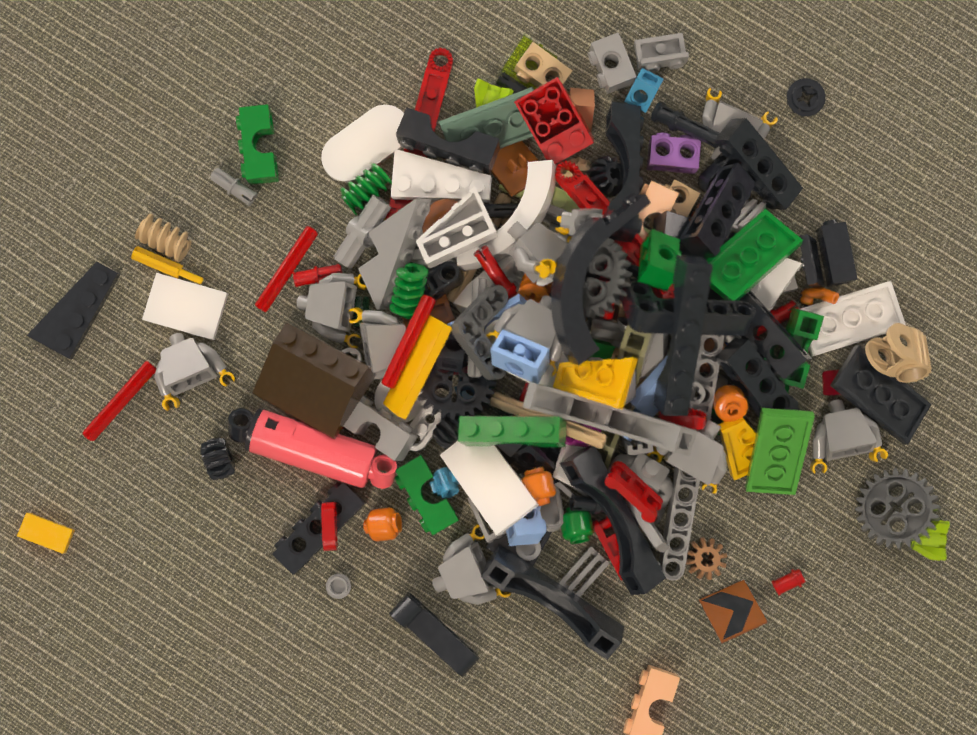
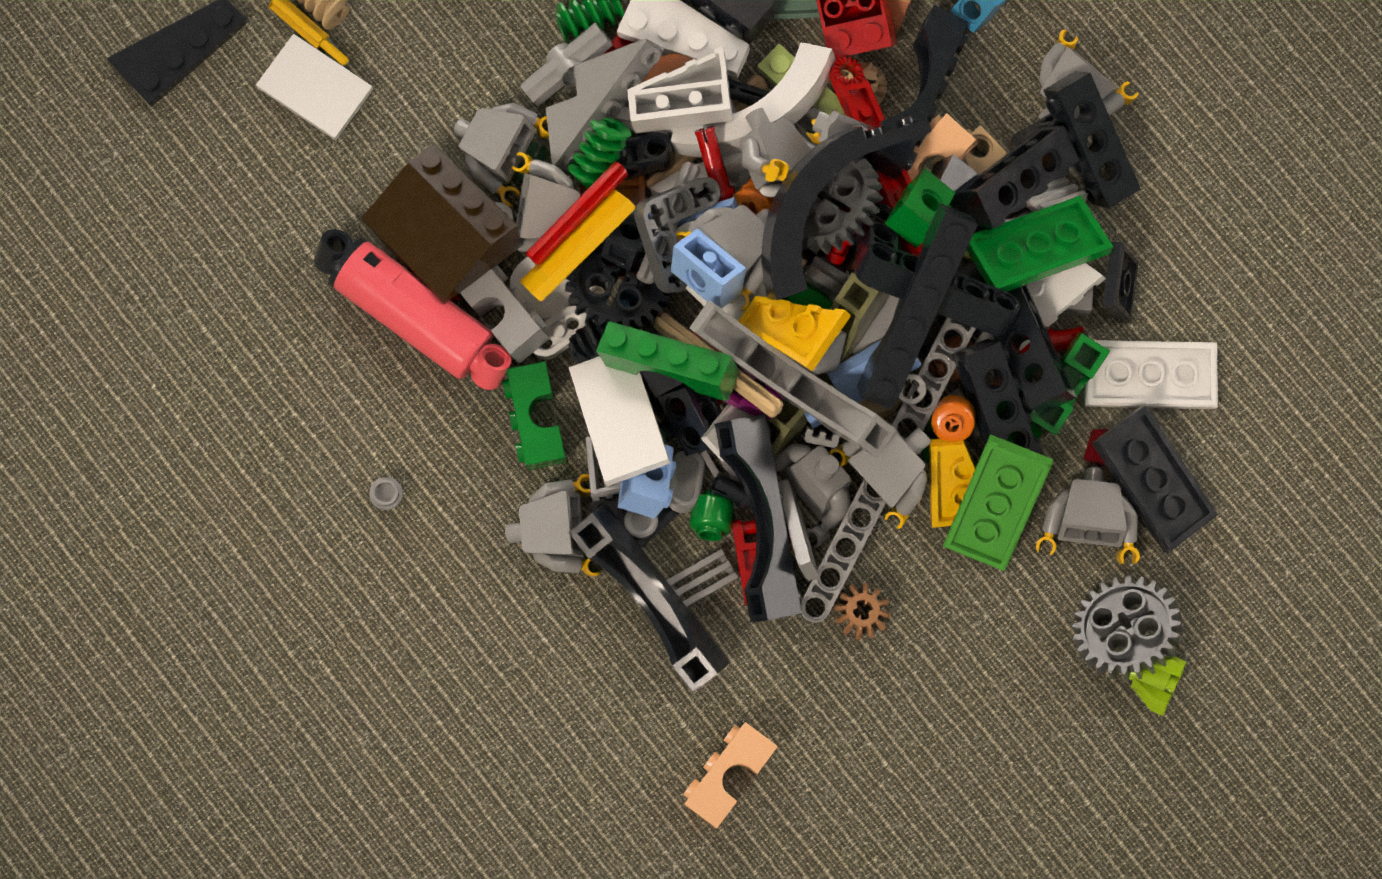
camera: 20 degrees right, 5 degrees down
yellow tile [17,513,75,554] -> none
red axle [82,361,156,441] -> none
light grey torso [154,333,235,411] -> none
black gear [200,437,235,480] -> none
red axle [255,226,318,312] -> none
black brick [272,482,366,575] -> none
red axle [293,264,343,287] -> none
red beam [321,502,338,551] -> none
orange head [363,507,402,542] -> none
black beam [389,592,480,677] -> none
dark azure gear [430,467,460,498] -> none
dark orange piece [491,141,539,197] -> none
orange head [521,467,556,507] -> none
black gear [586,155,623,198] -> none
red plate [605,461,663,523] -> none
medium lavender brick [647,133,701,174] -> none
black pin [651,101,720,148] -> none
red beam [659,407,707,430] -> none
dark orange piece [699,580,767,644] -> none
red pin [771,569,806,596] -> none
black gear [786,78,826,117] -> none
orange arm [800,287,839,305] -> none
black brick [816,219,858,287] -> none
tan piece [865,323,931,383] -> none

